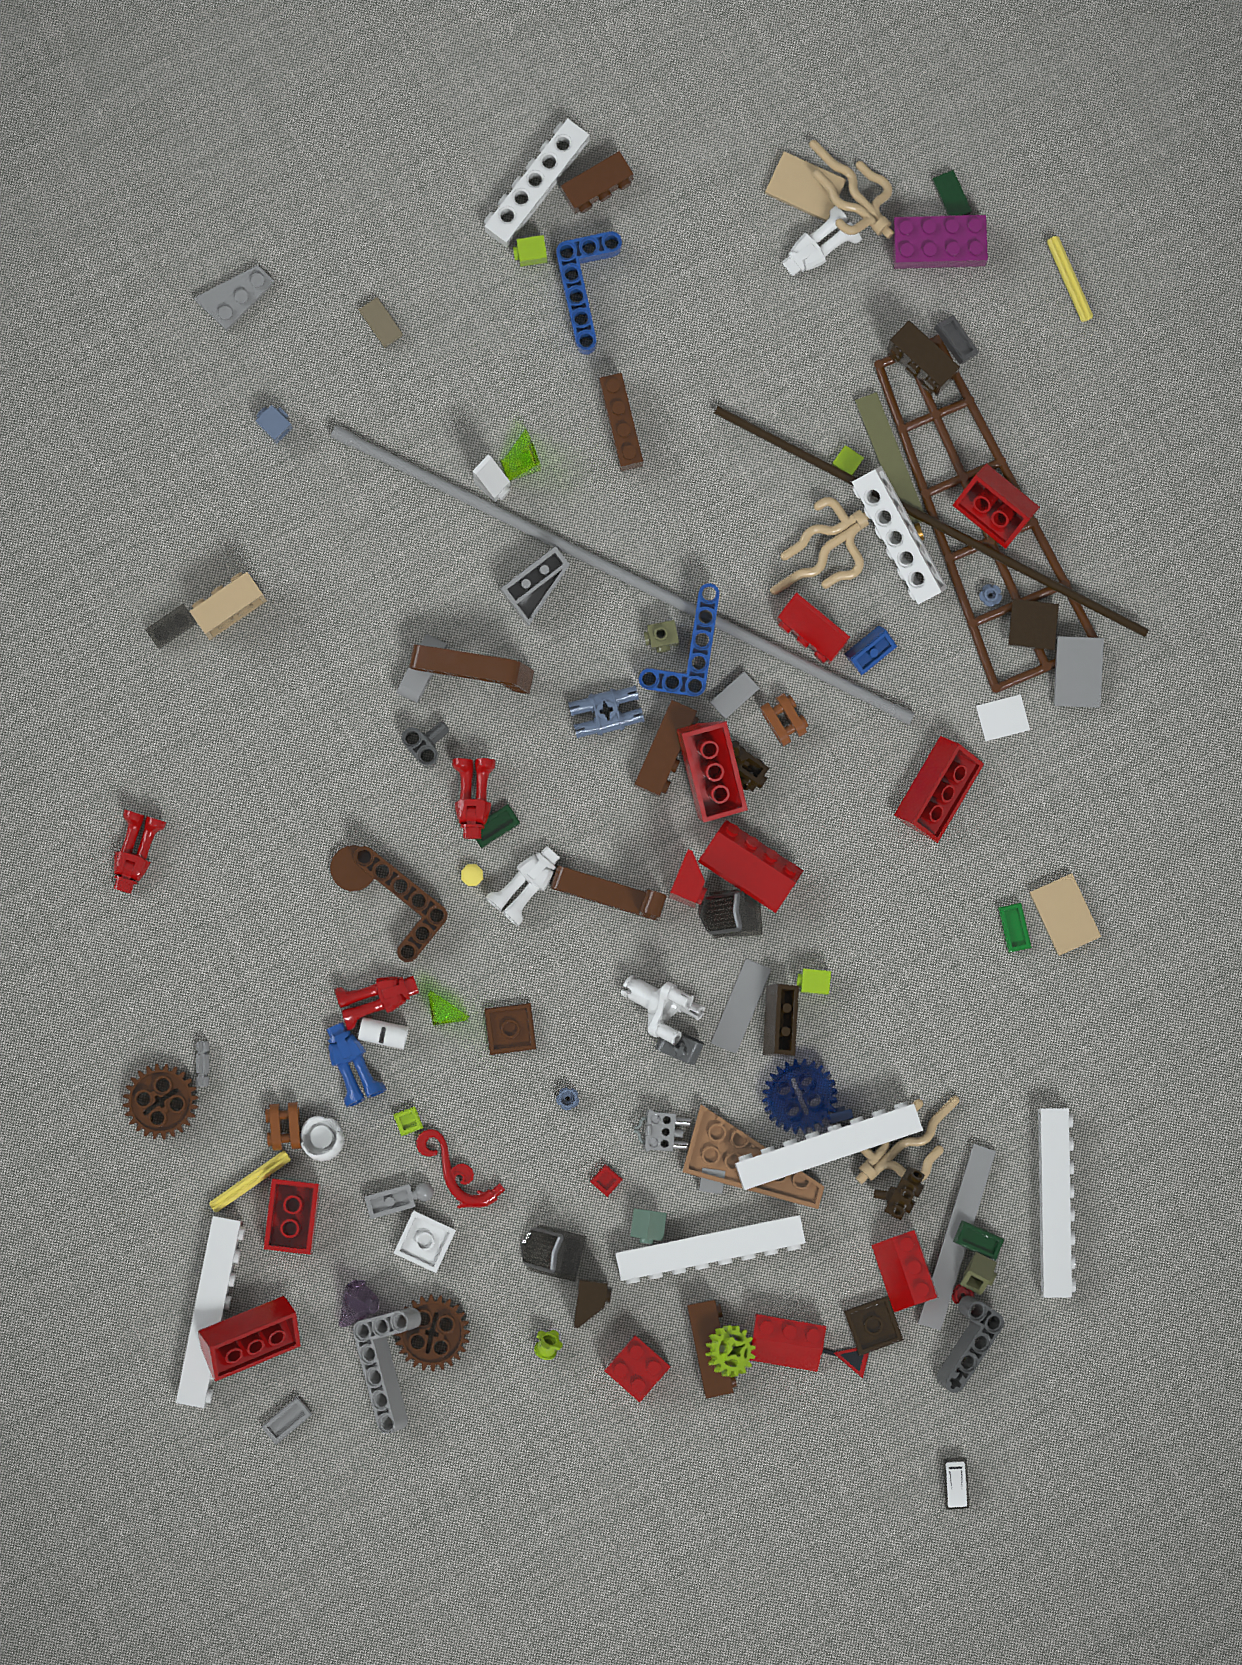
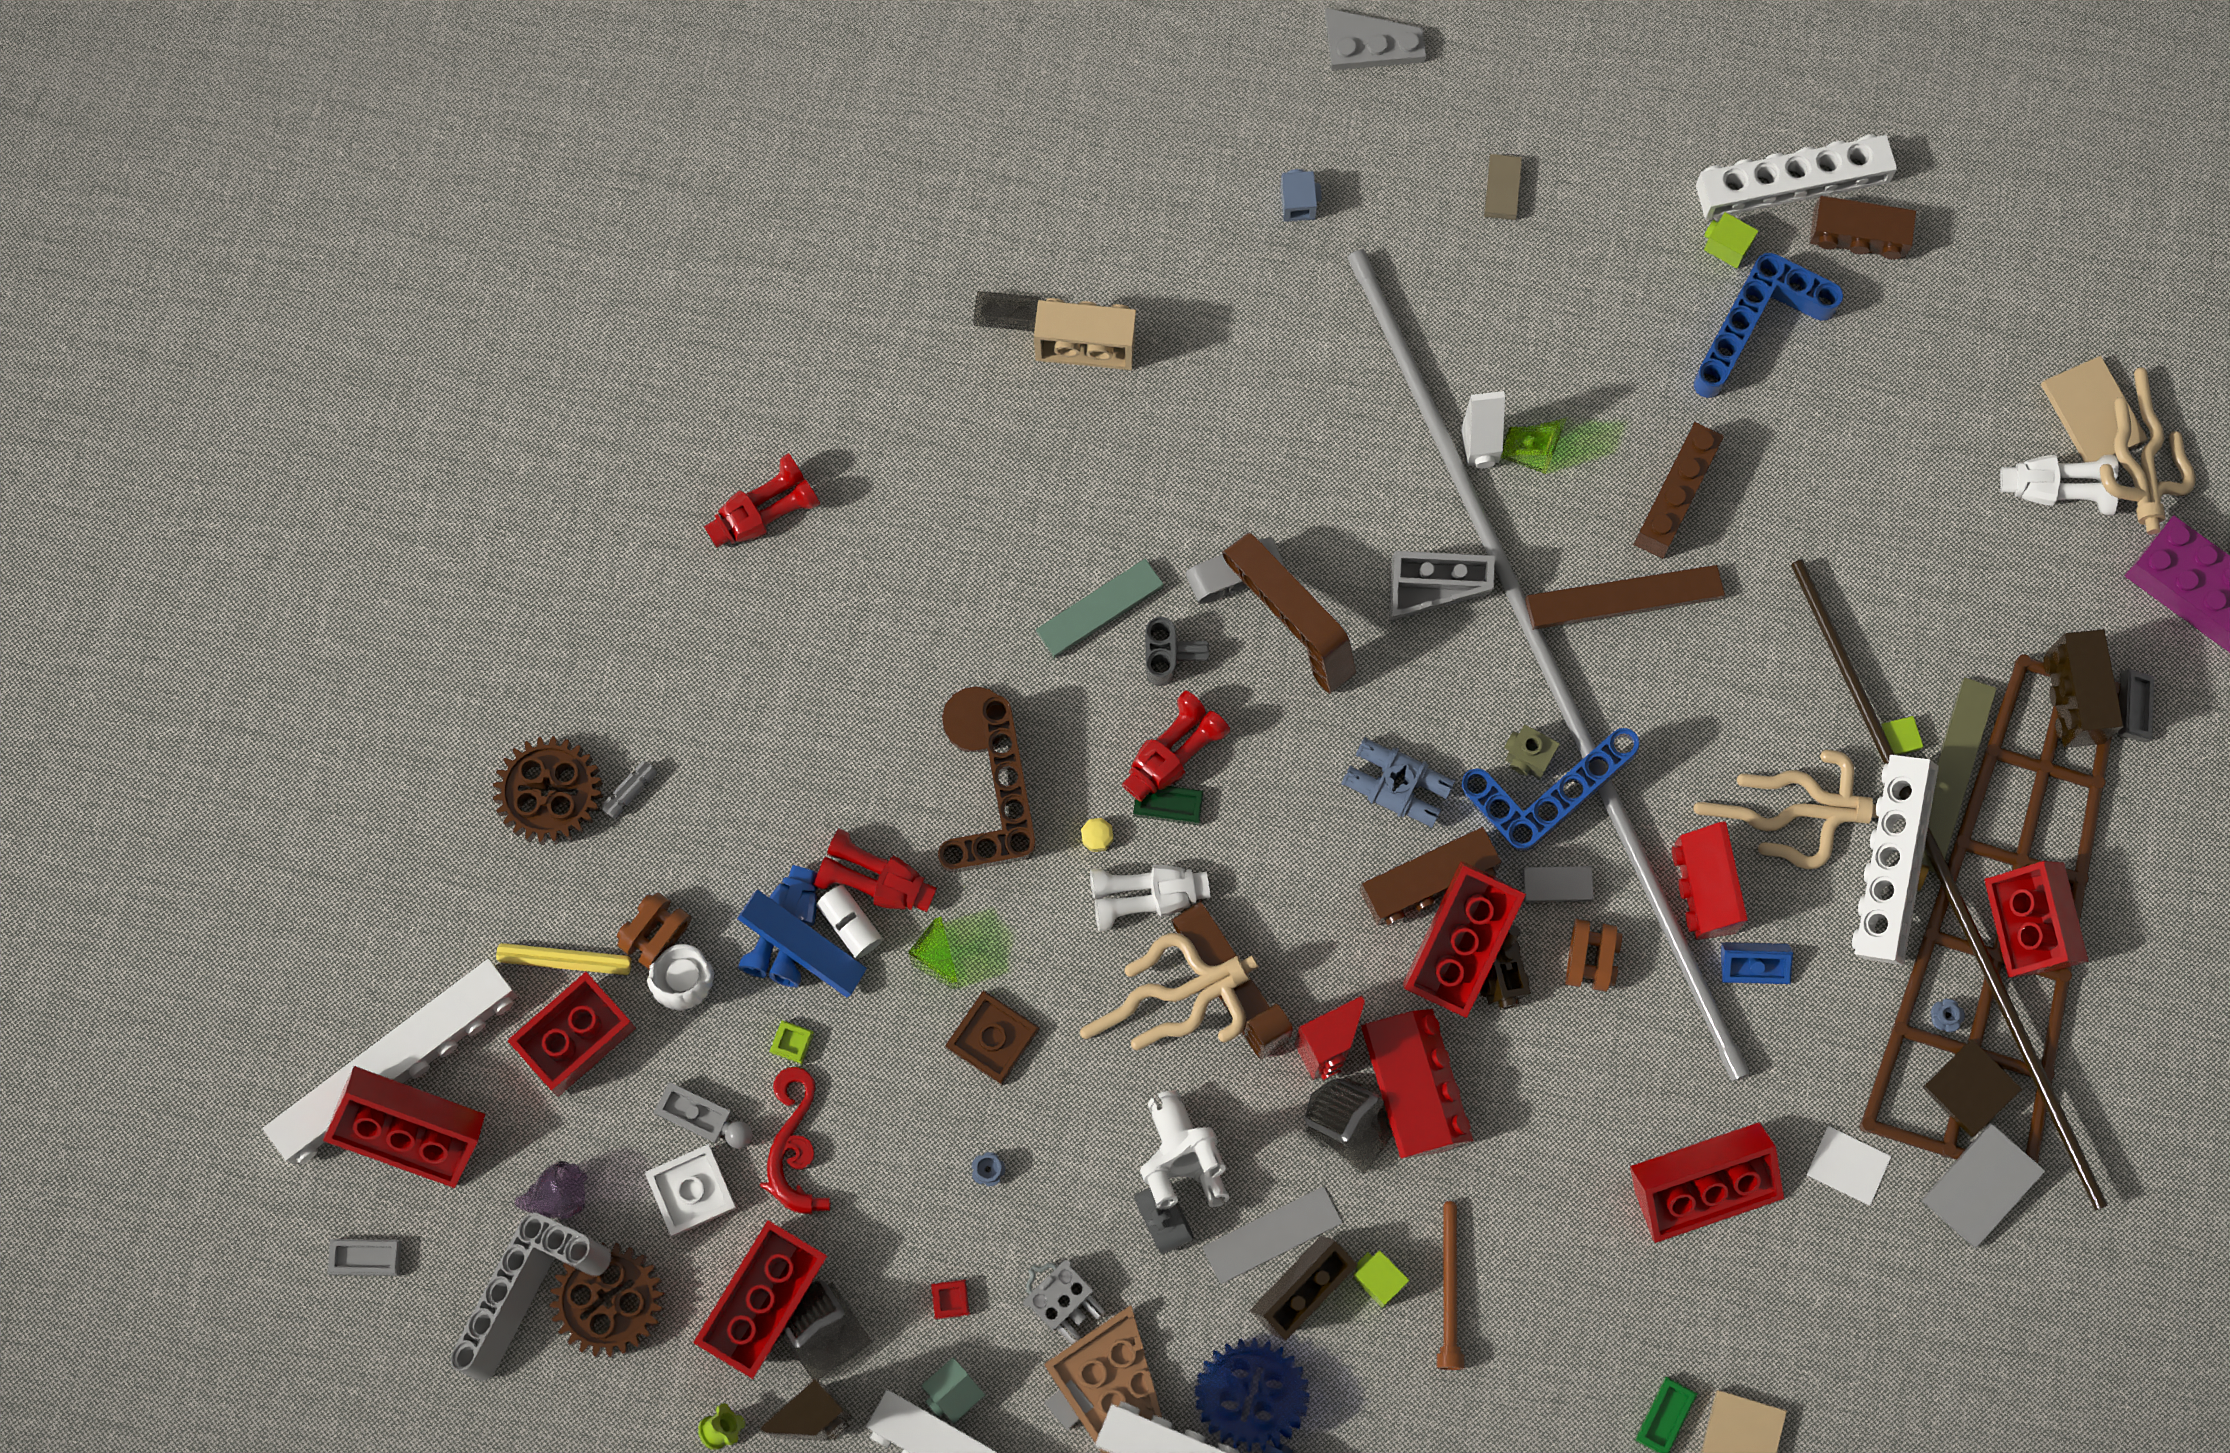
camera: 45 degrees right, 10 degrees down
none -> red slope [693,1220,828,1380]
none -> blue tile [737,889,867,998]
none -> sand green tile [1036,559,1164,659]
none -> tan plant [1080,933,1259,1051]
none -> dark orange piece [1436,1200,1465,1370]
none -> reddish brown tile [1525,565,1725,630]

